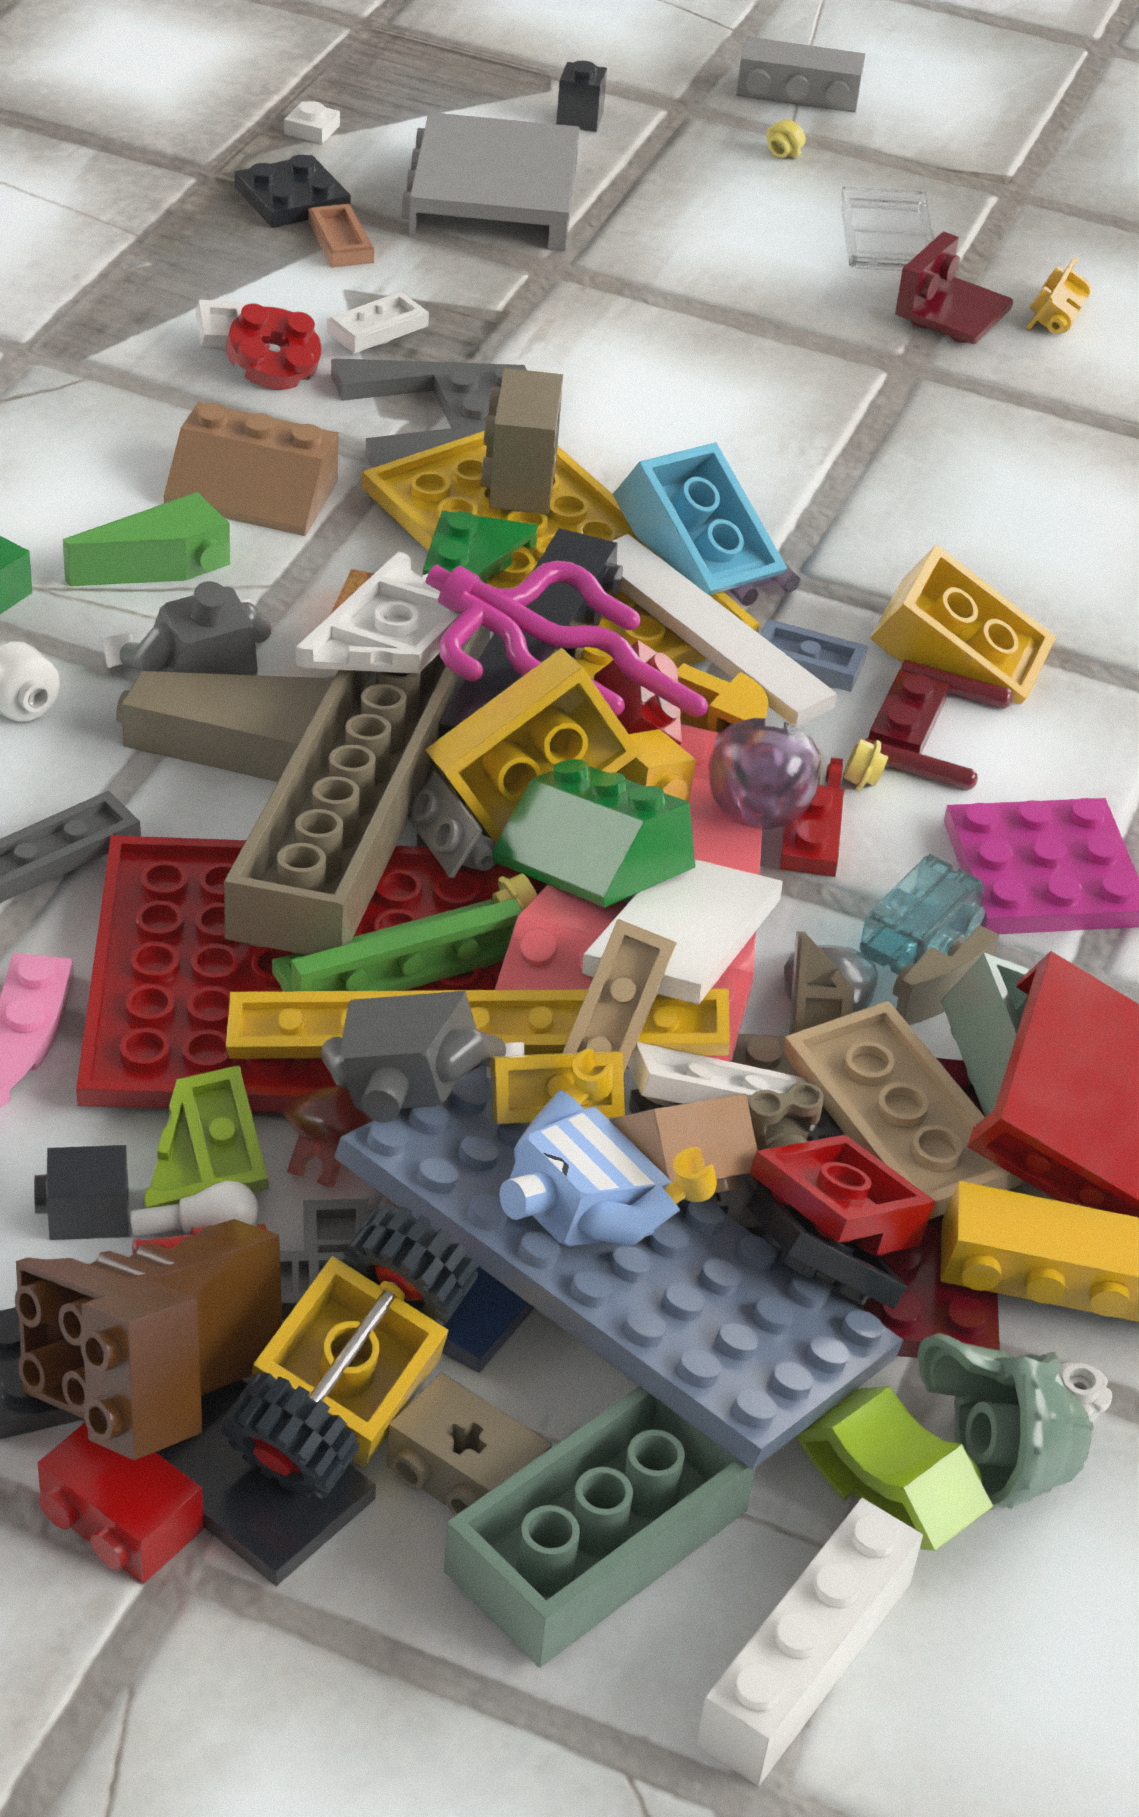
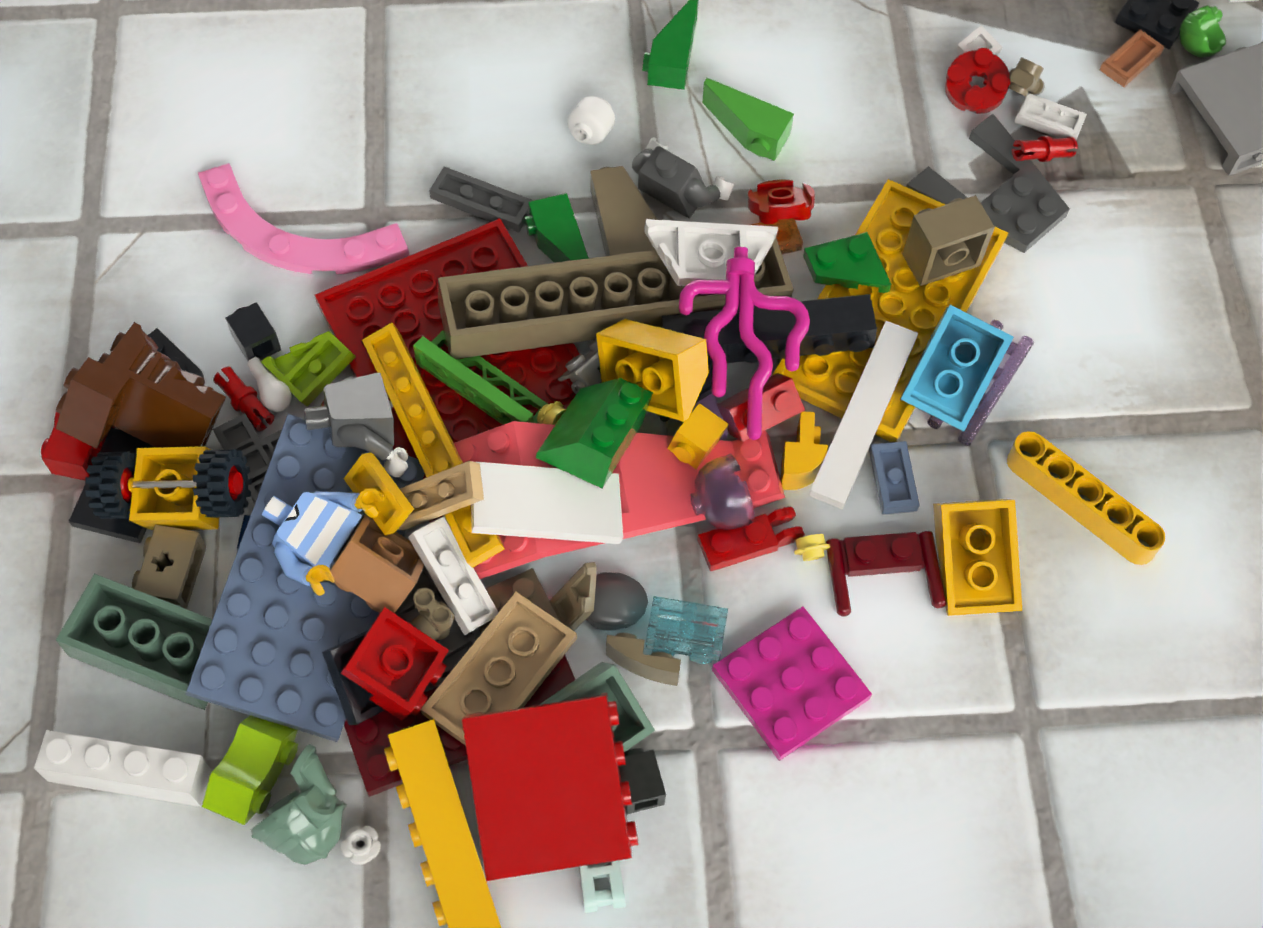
camera: 65 degrees right, 20 degrees up
medium nougat slope [164,402,339,536] -> none
none -> green slope [524,193,589,263]
none -> red plate [748,180,815,224]
none -> yellow beam [1007,431,1165,565]
none -> dark tan plate [1009,57,1045,96]
none -> red pin [1012,136,1078,162]
none -> bright green hair [1180,5,1226,57]

